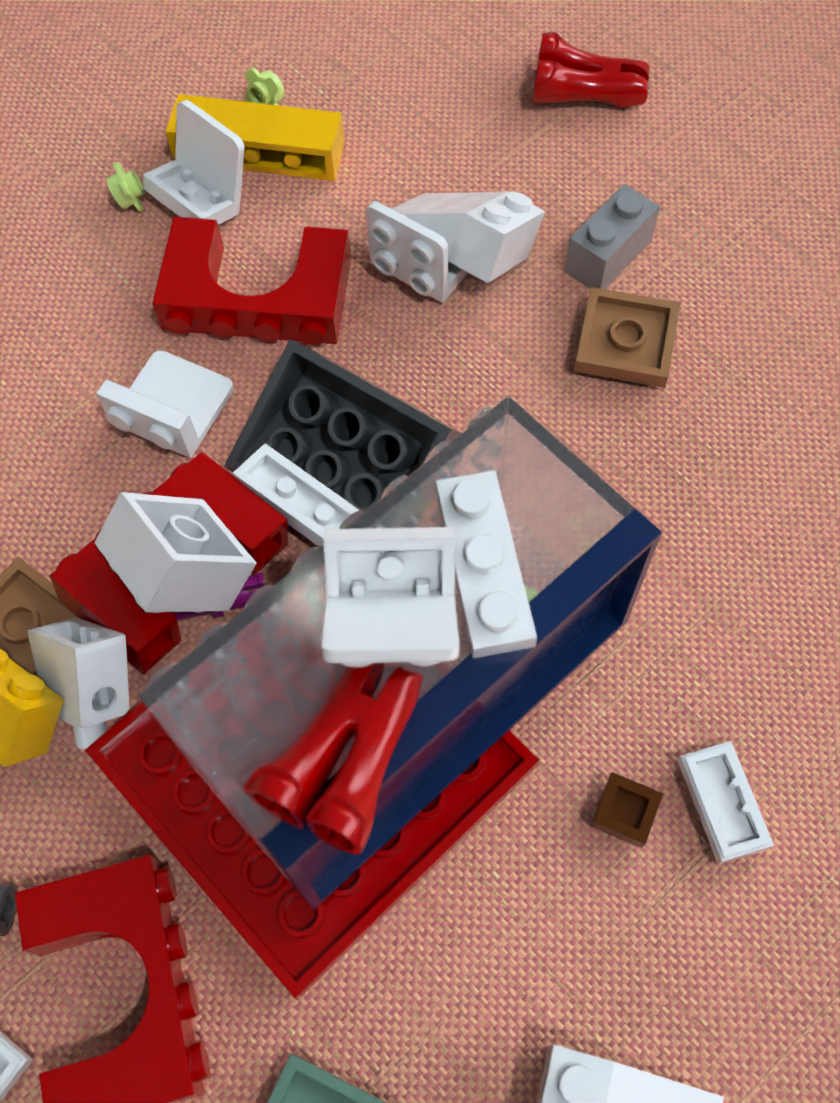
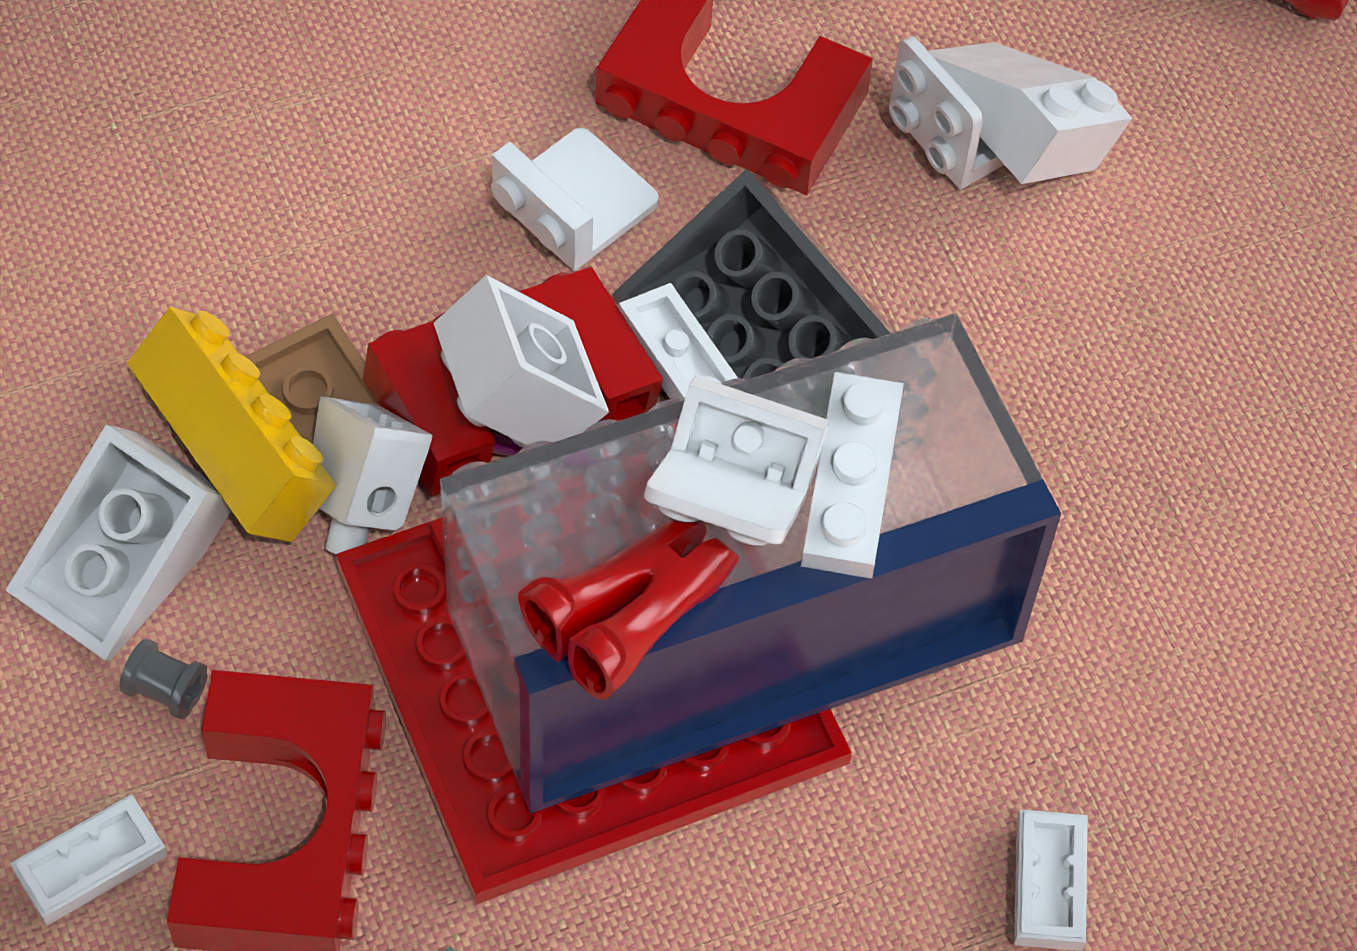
camera: 15 degrees right, 5 degrees down
light grey brick [565,184,660,289] -> none
medium nougat plate [574,287,681,388] -> none
reddish brown plate [591,772,664,848] -> none

